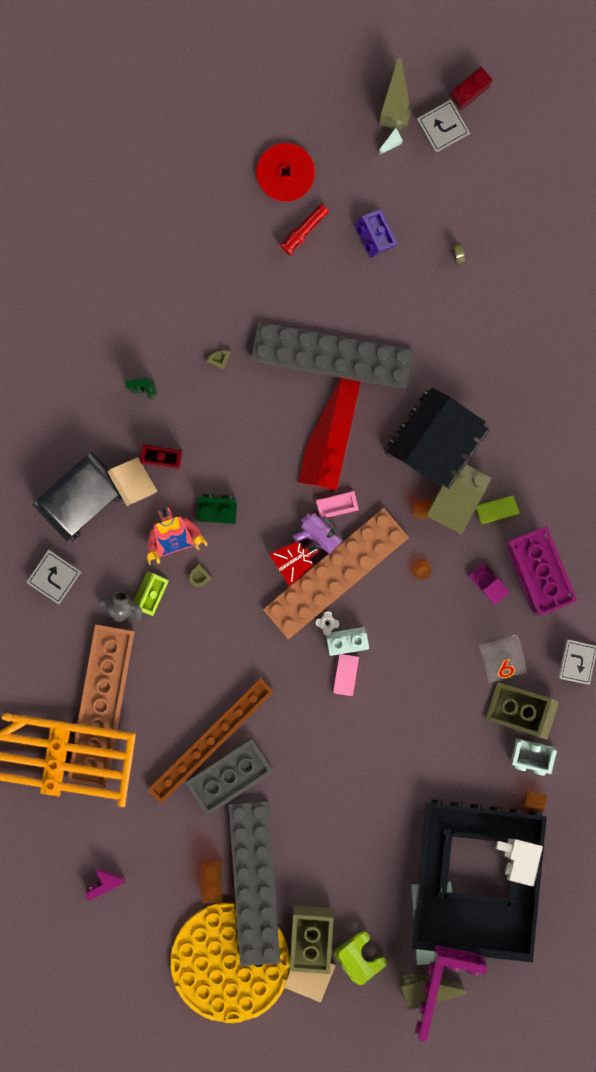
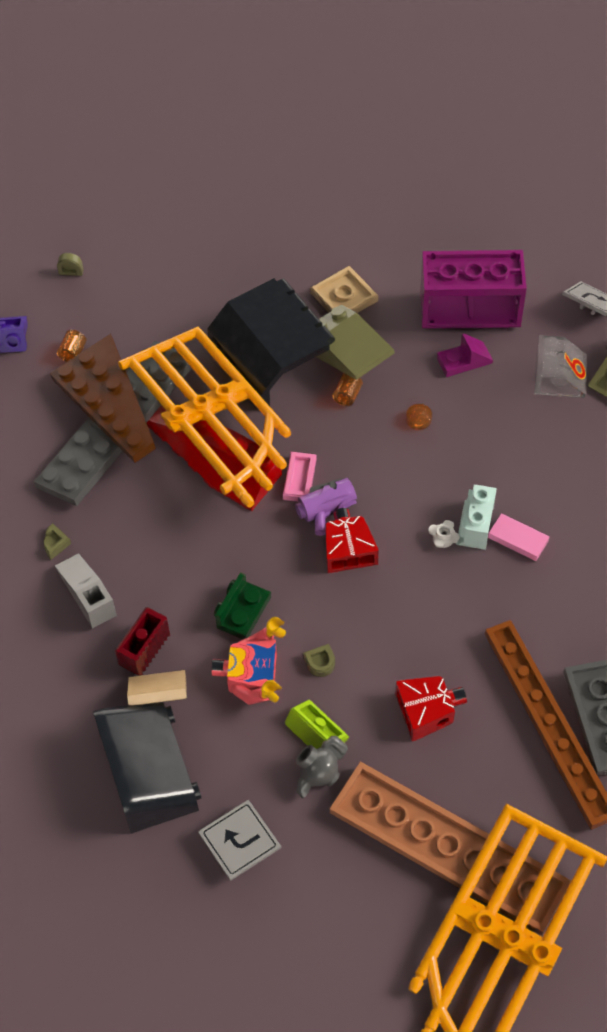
camera: 65 degrees left, 30 degrees down
dark green bracket [125,377,157,400] -> none
nougat plate [263,508,409,640] -> none
lime slope [476,496,520,525] -> none
none -> reddish brown wing [50,333,156,463]
none -> light grey slope [55,553,117,629]
none -> clear orange gear [57,330,87,362]
none -> light orange piece [118,326,291,508]
none -> tan tile [310,266,378,313]
none -> red torso [395,676,467,742]

